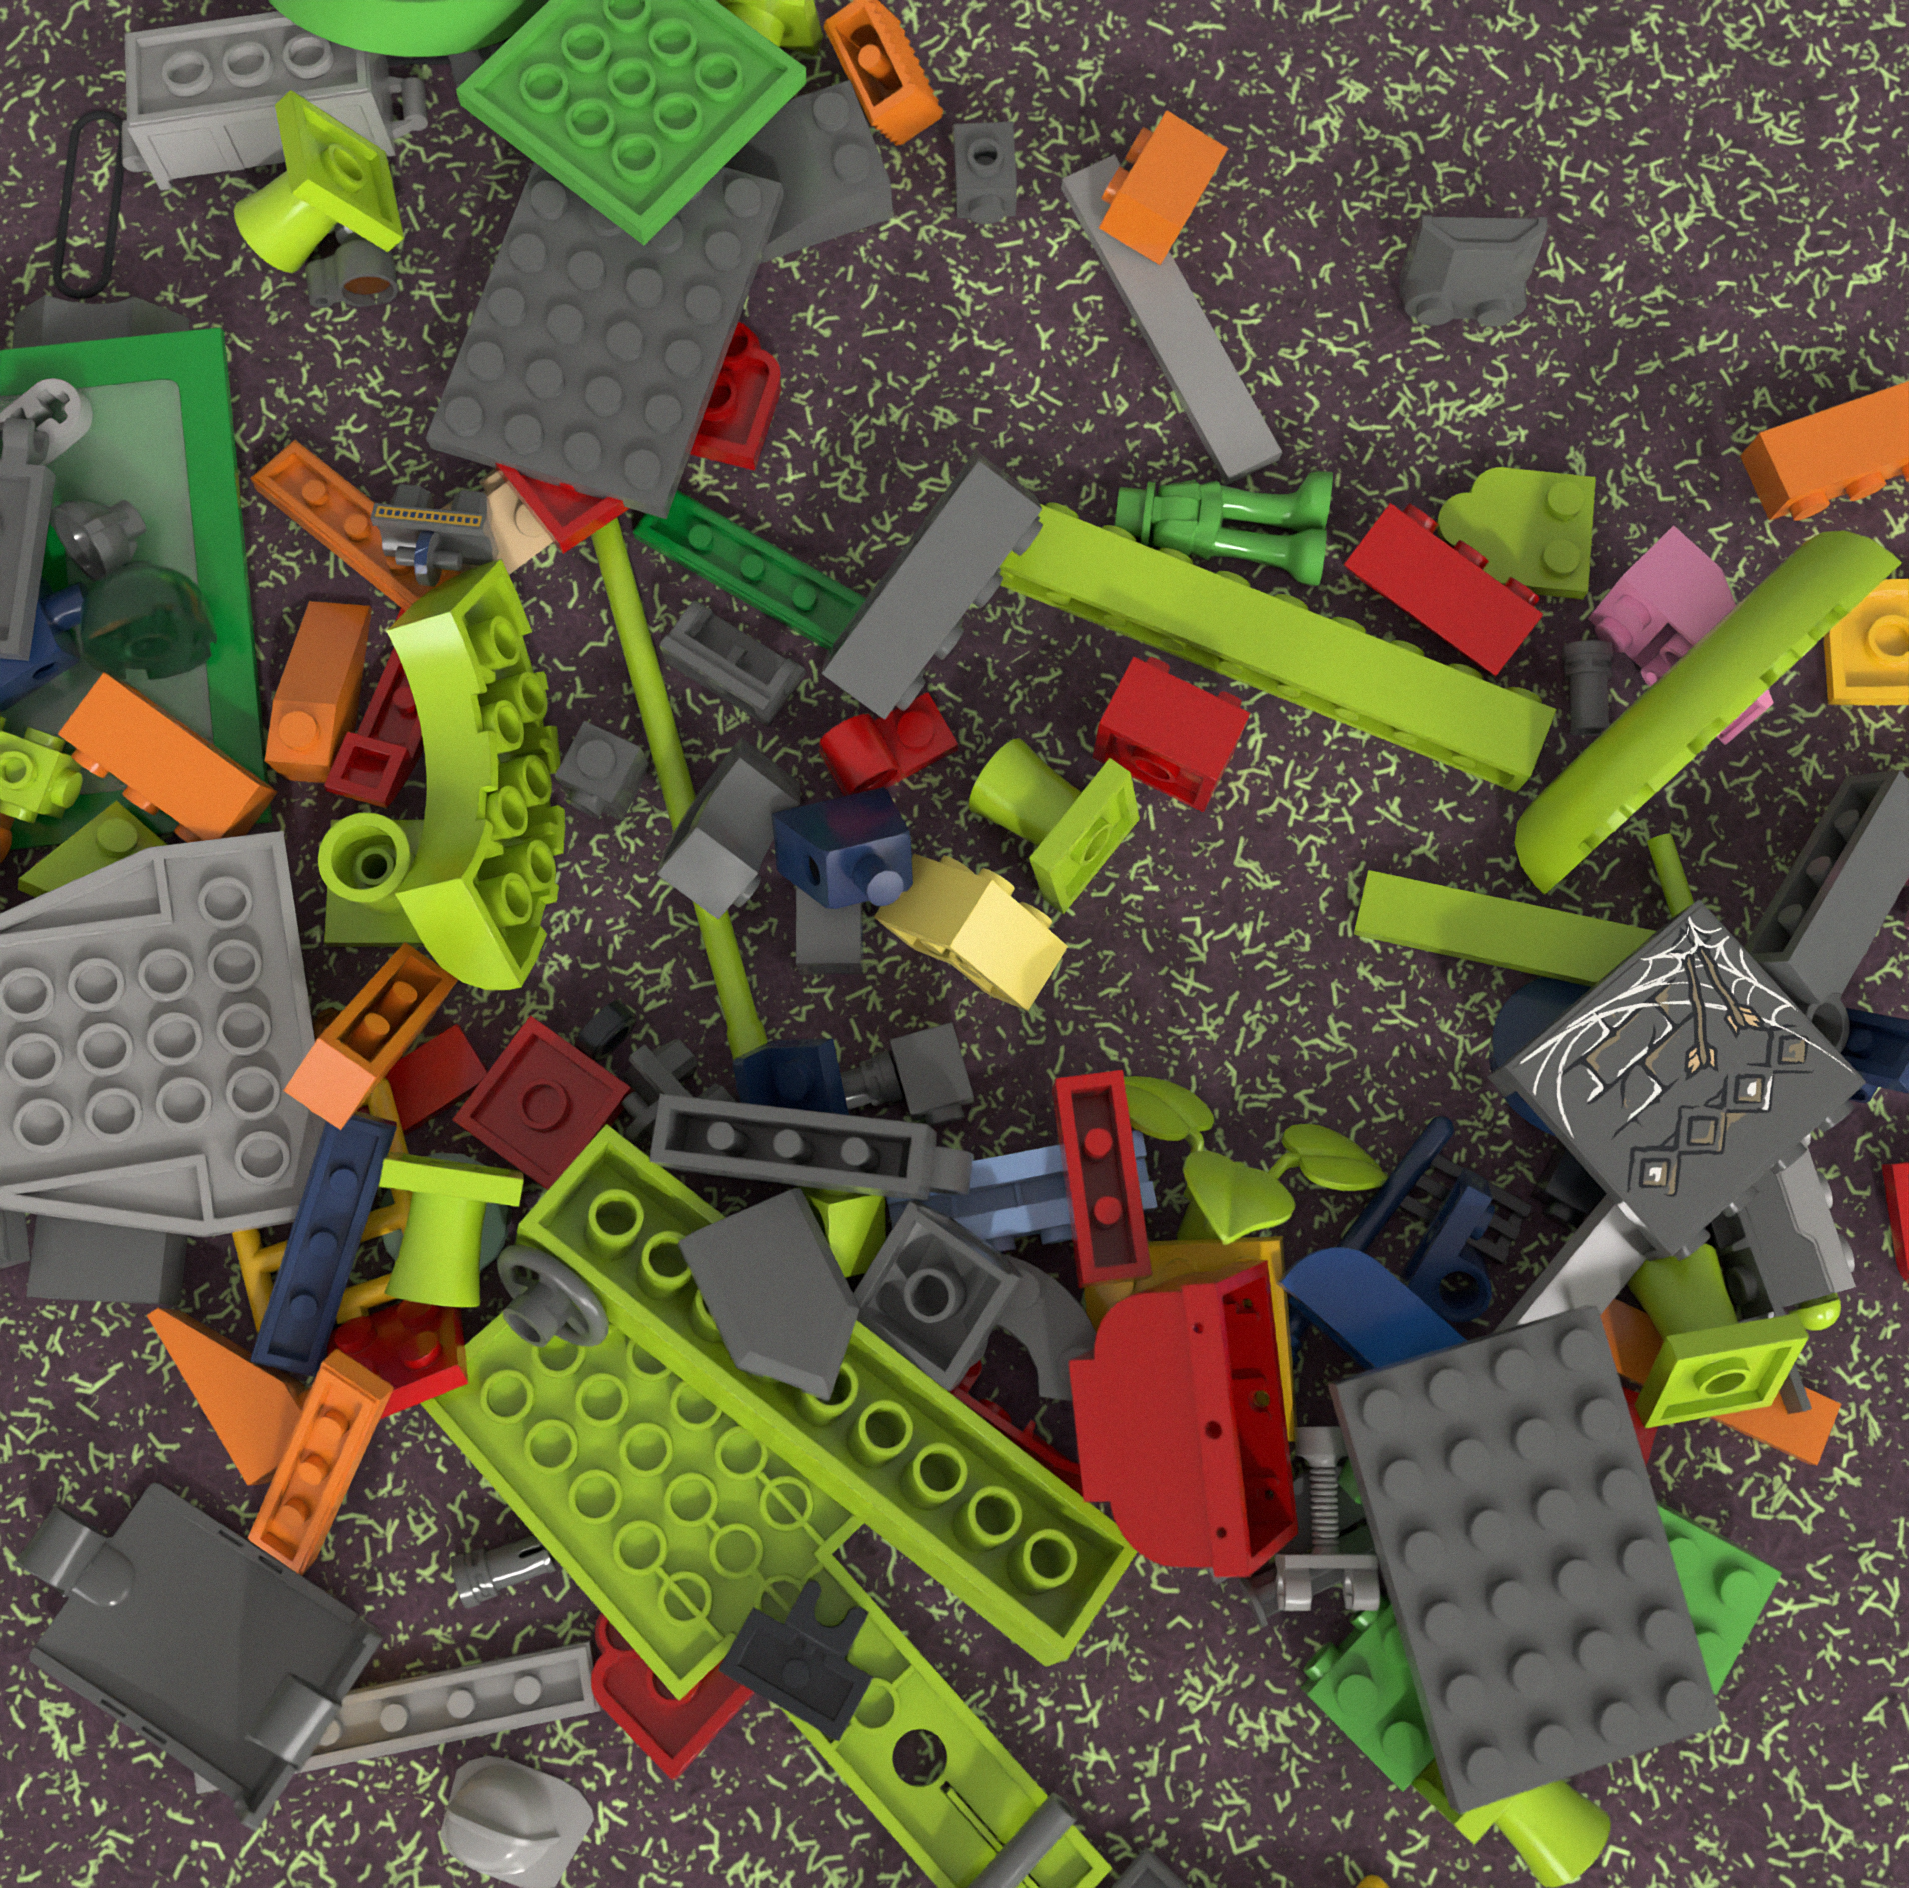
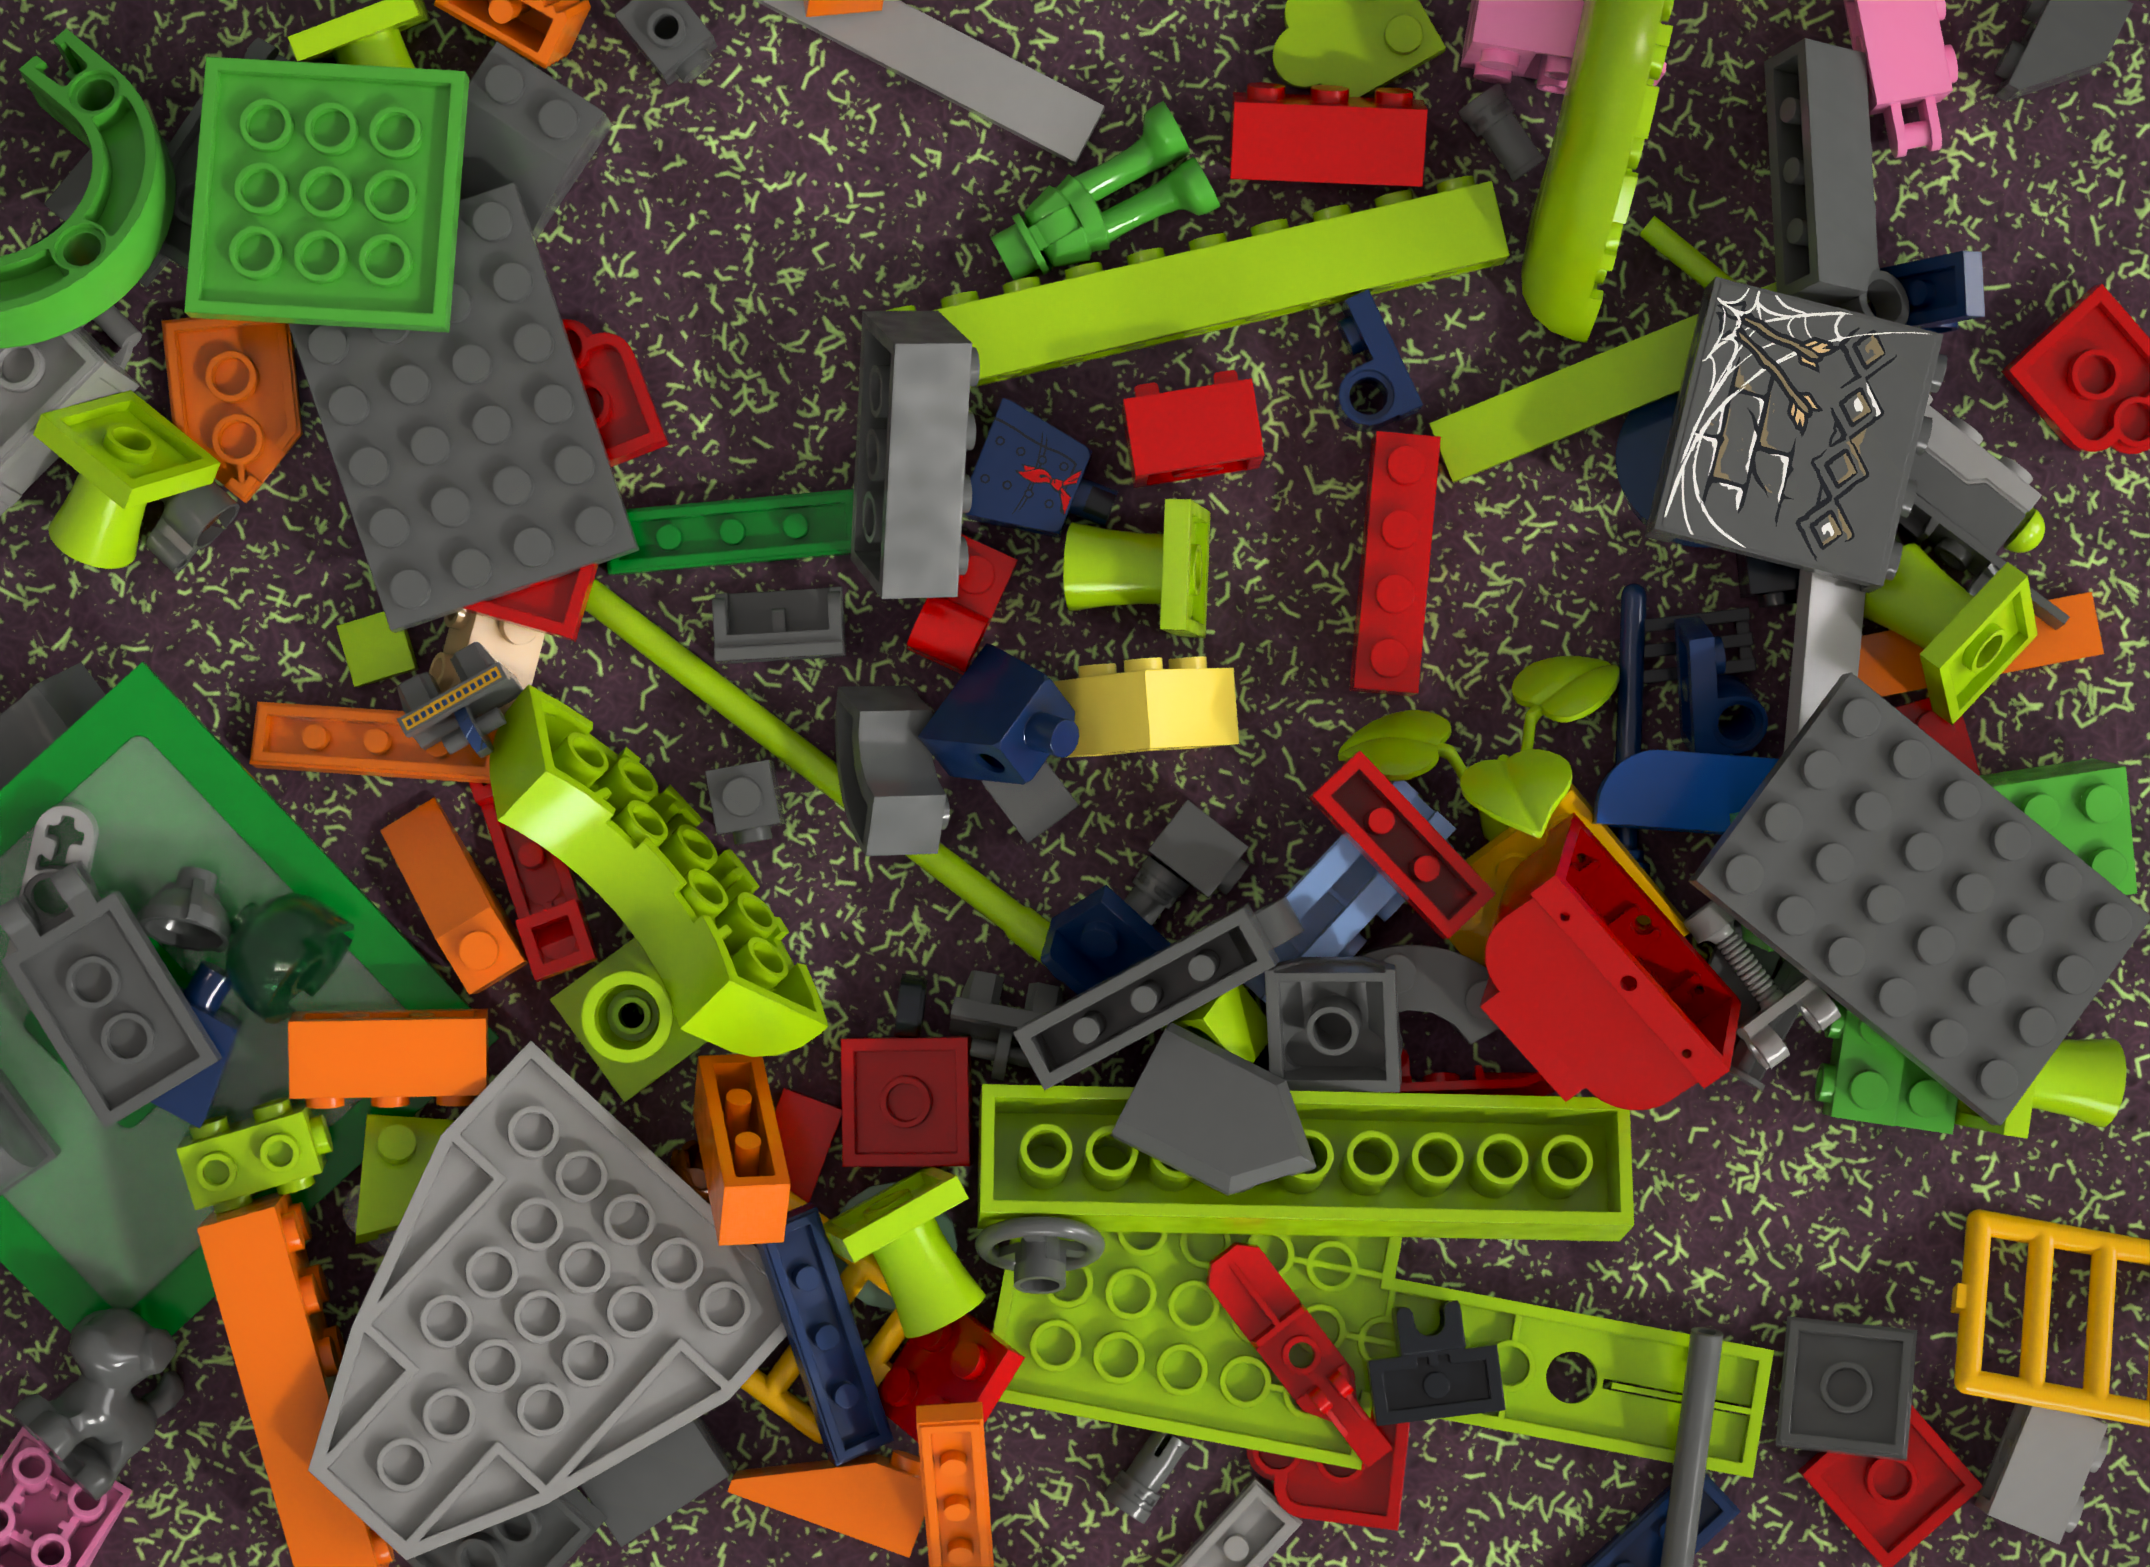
camera: 35 degrees left, 10 degrees up
none -> orange tile [161,317,303,503]
none -> lime tile [336,611,419,688]
none -> dark blue torso [962,398,1119,539]
none -> red piece [1206,1242,1393,1468]
none -> dark blue plate [1335,289,1423,432]
none -> red brick [1349,431,1441,697]

